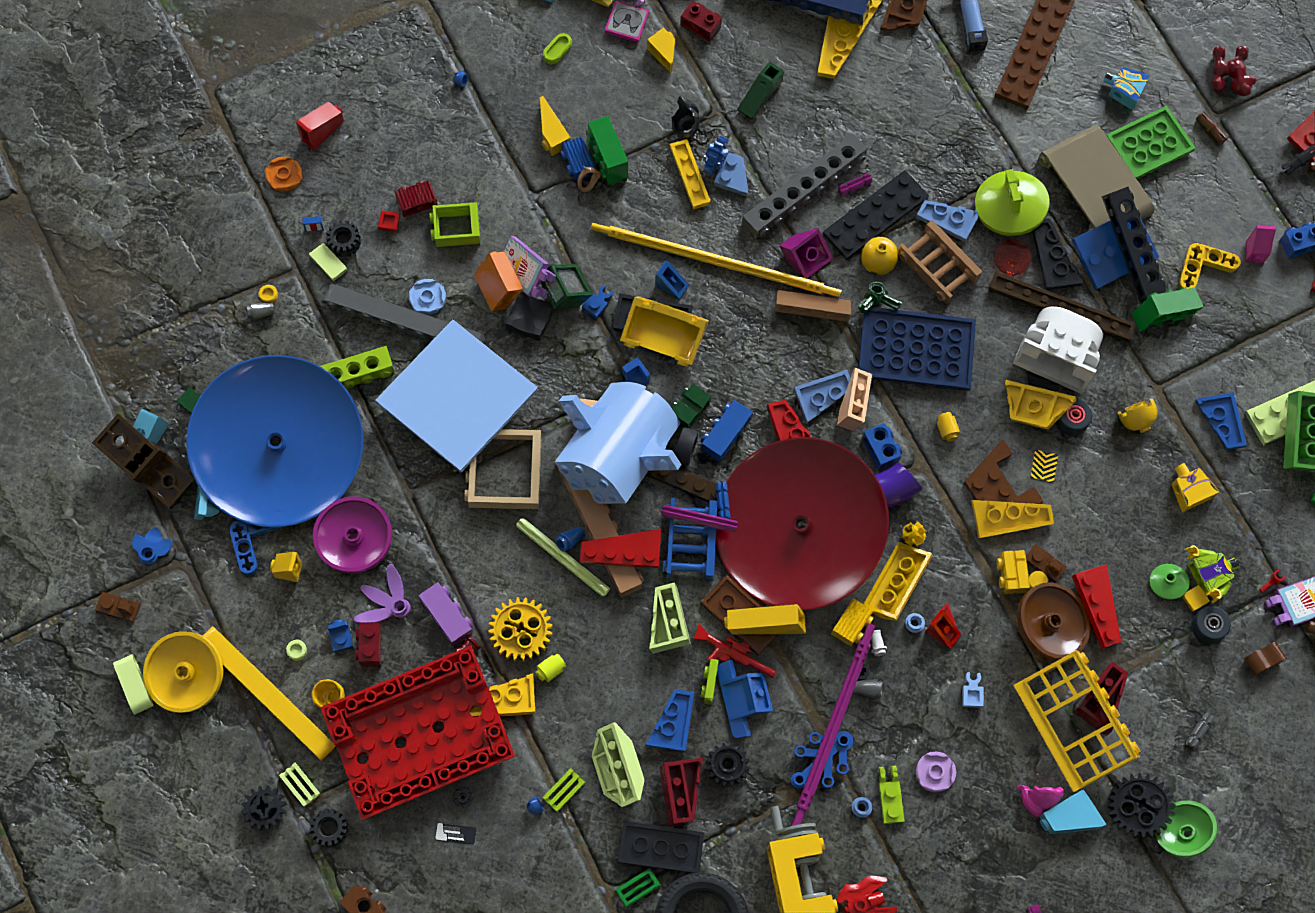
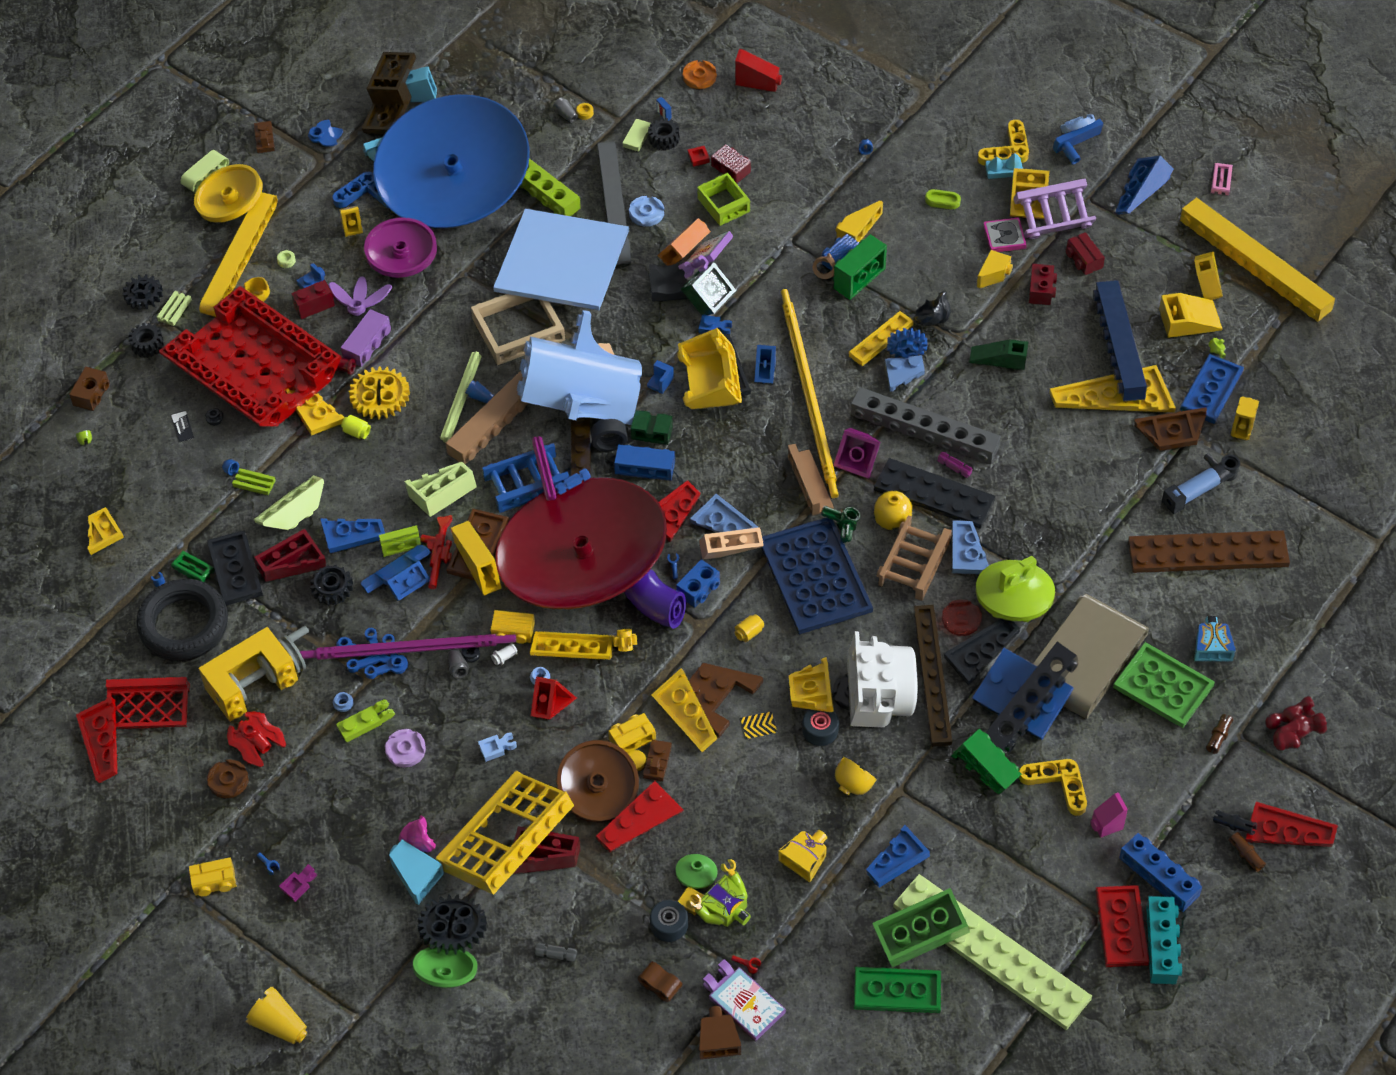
camera: 70 degrees right, 15 degrees down
red wing [580,529,661,568] -> none

